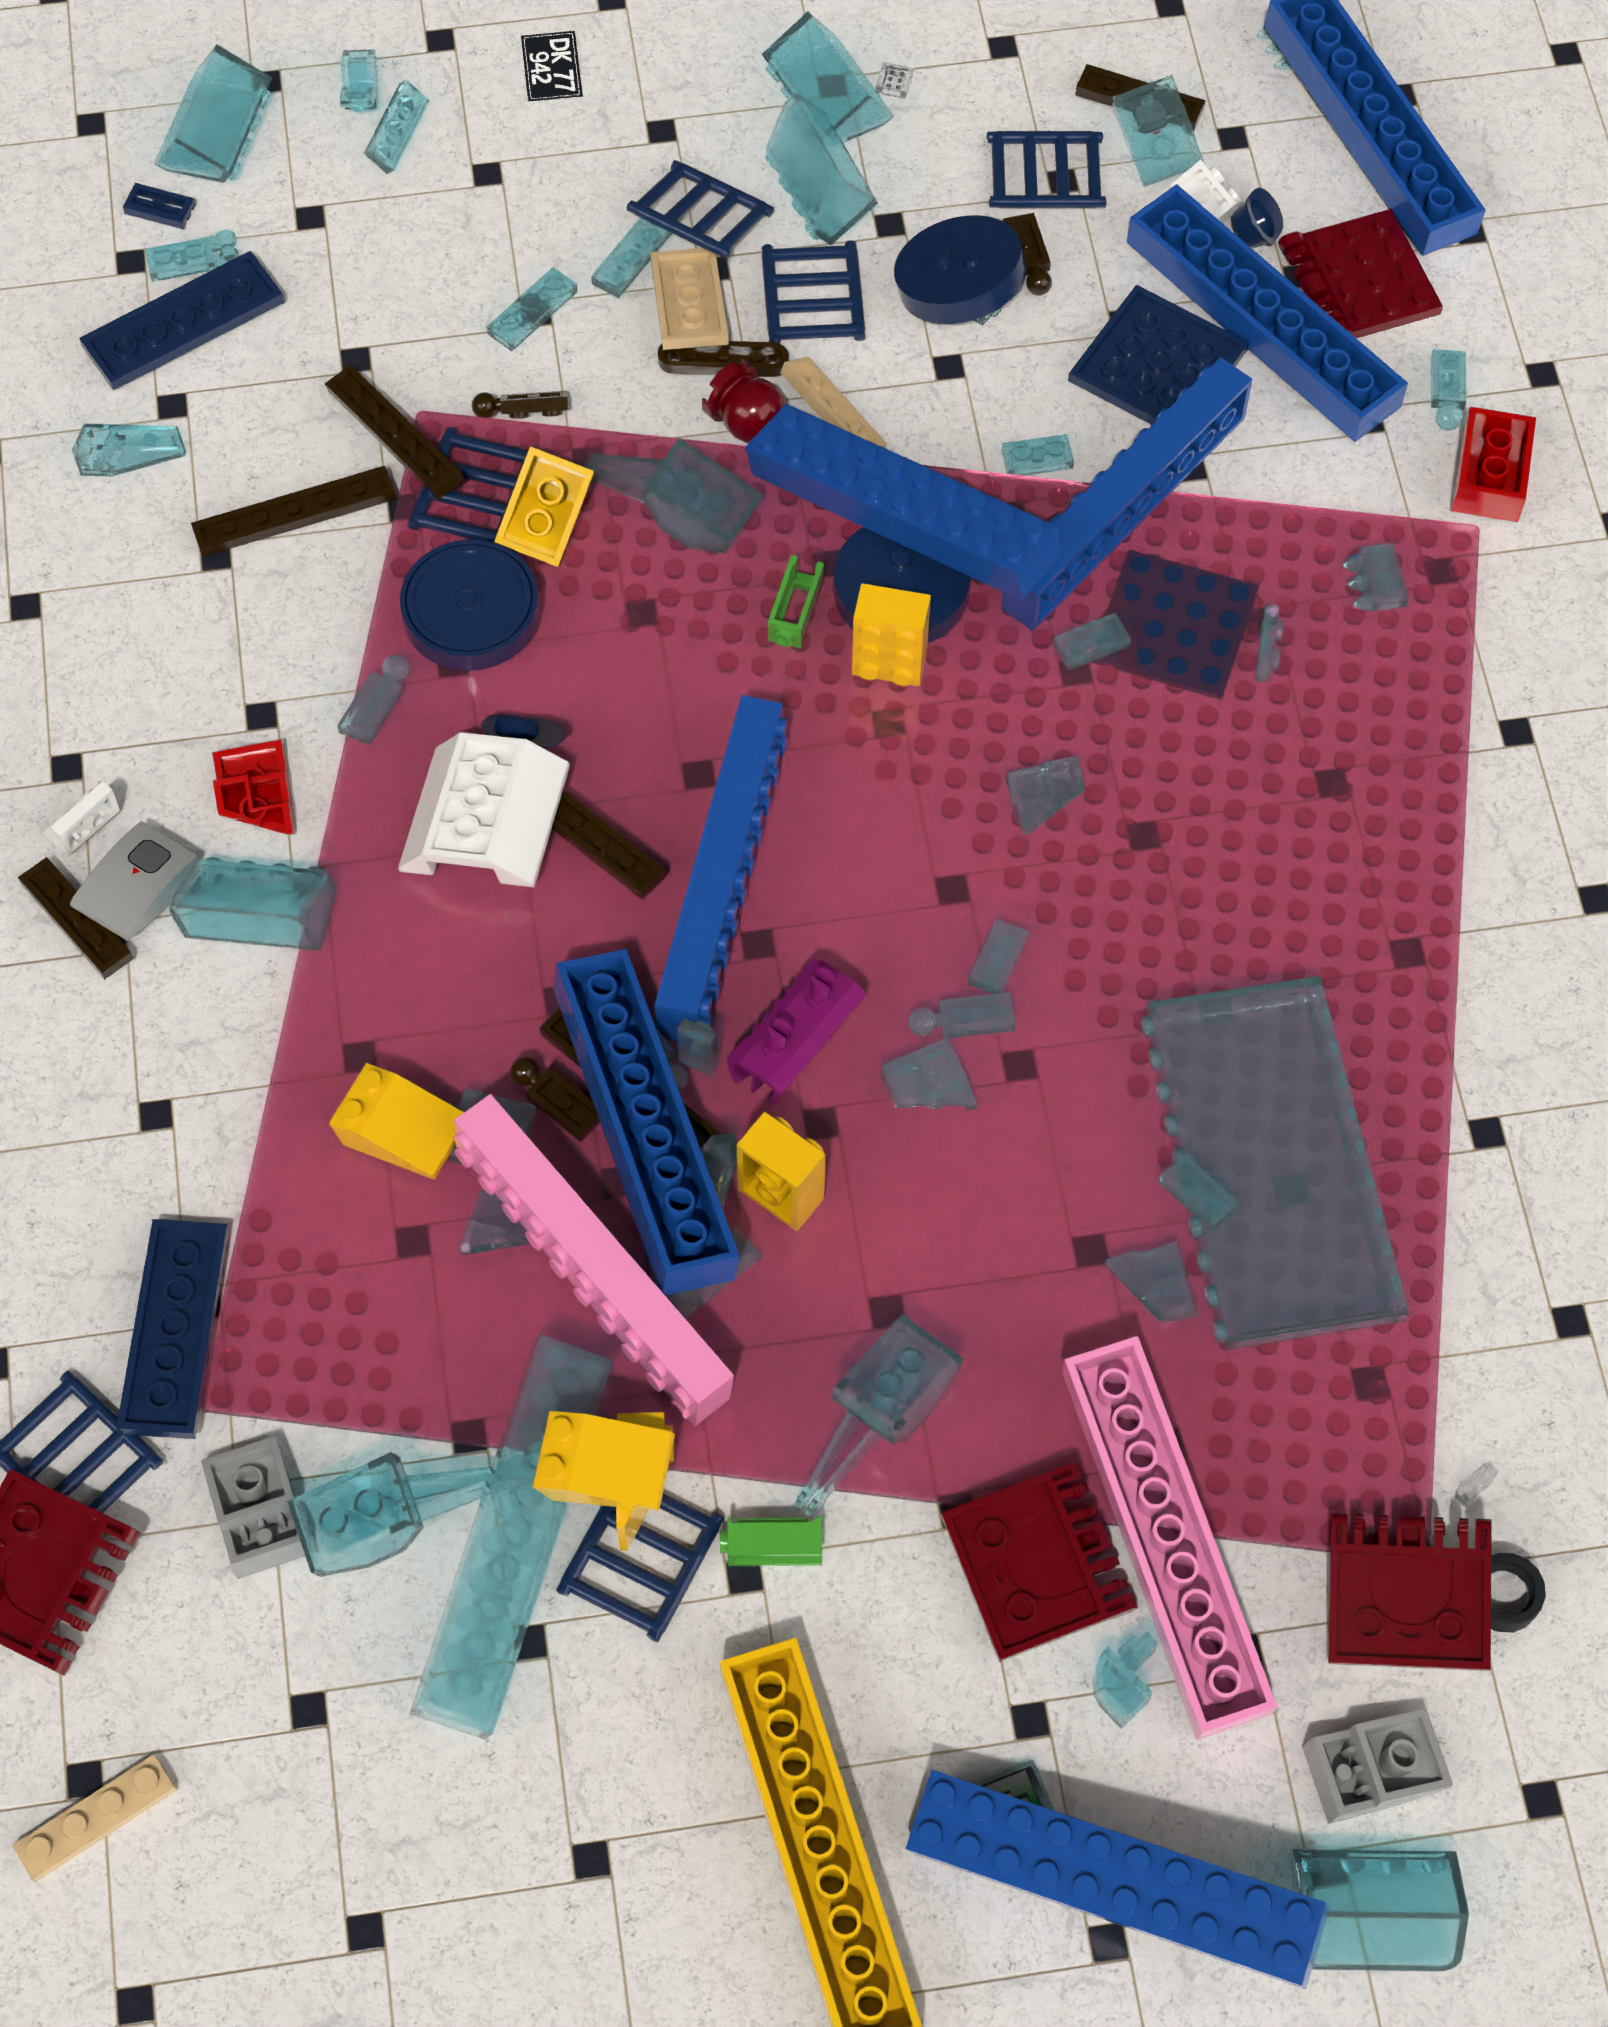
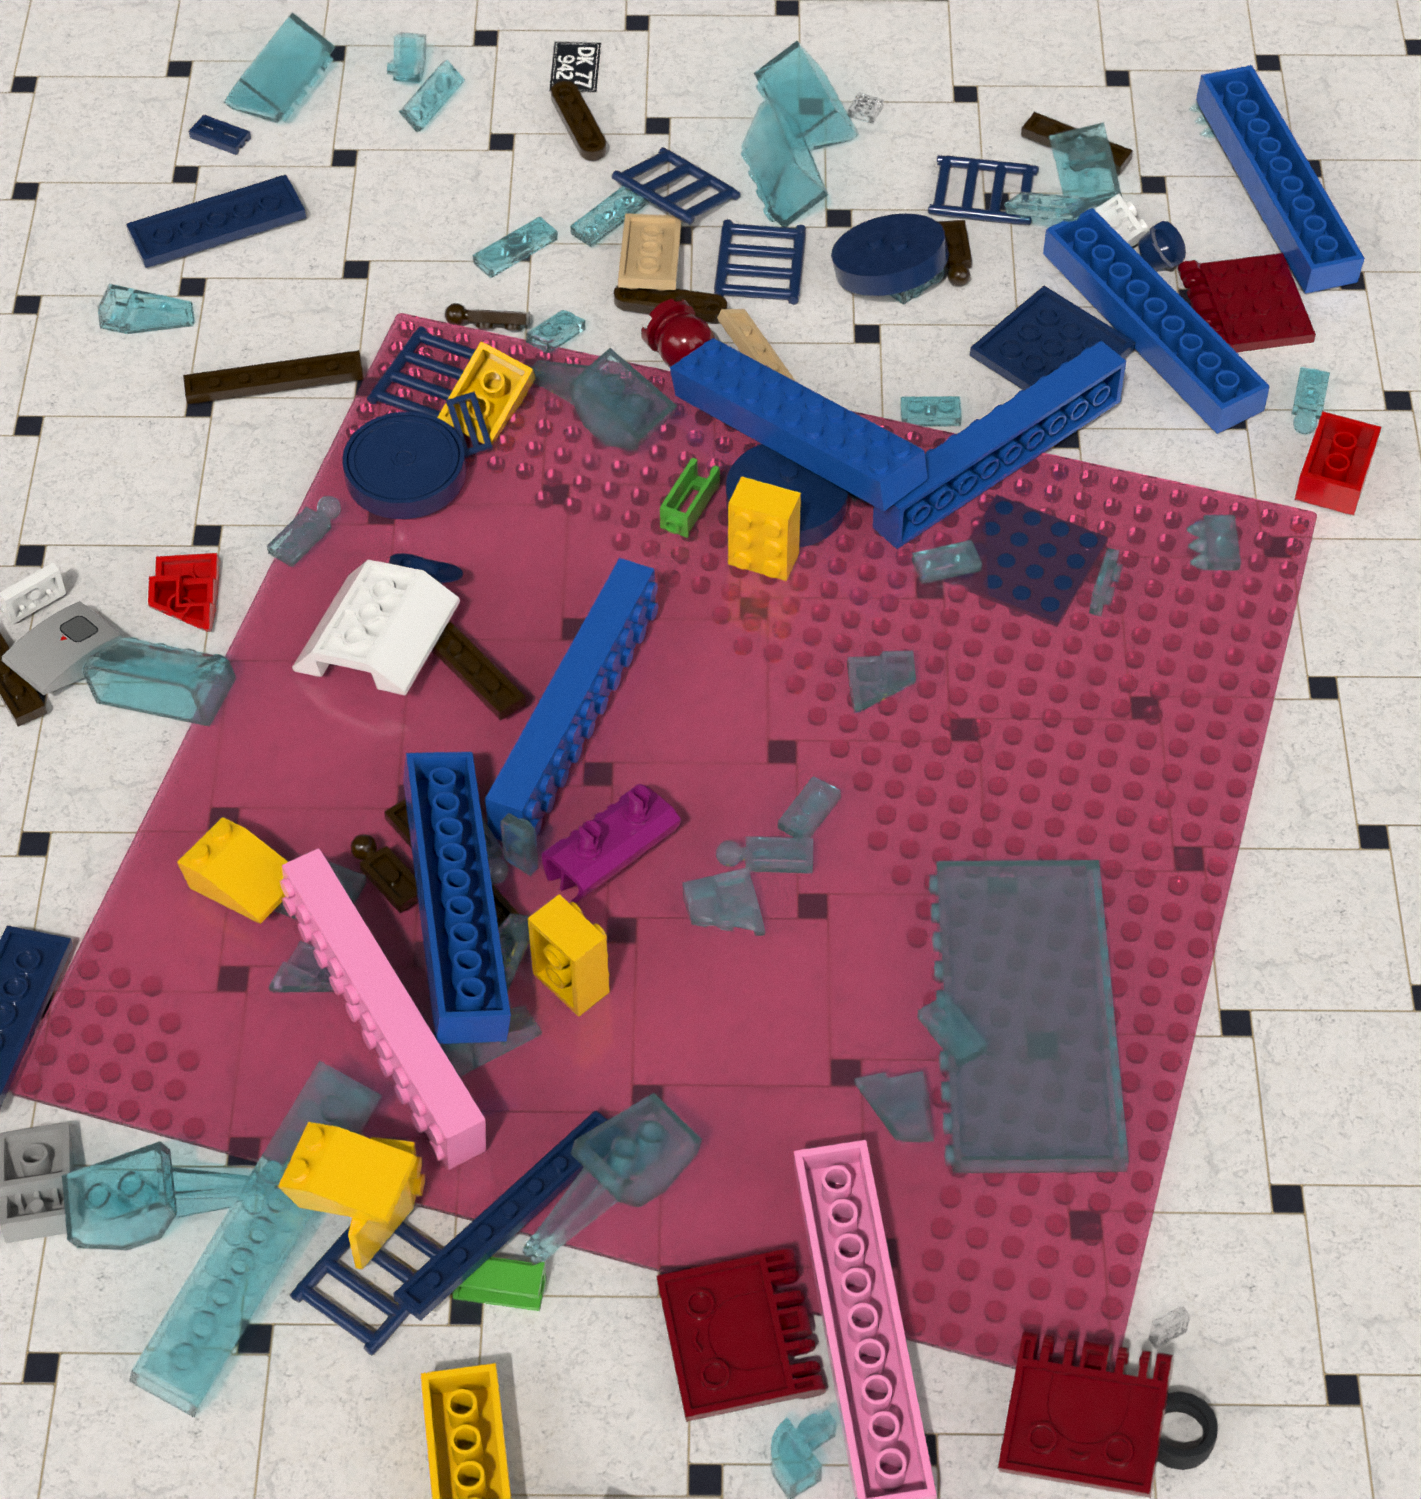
camera: 10 degrees right, 10 degrees down
clear light blue plate [145,229,239,282] -> none
dark brown plate [324,364,464,500] -> none
none -> dark blue tile [393,1110,622,1321]
none -> dark blue tile [446,391,493,459]
none -> clear light blue plate [526,310,586,353]
none -> dark brown plate [551,81,606,161]
none -> clear light blue plate [1004,192,1090,222]

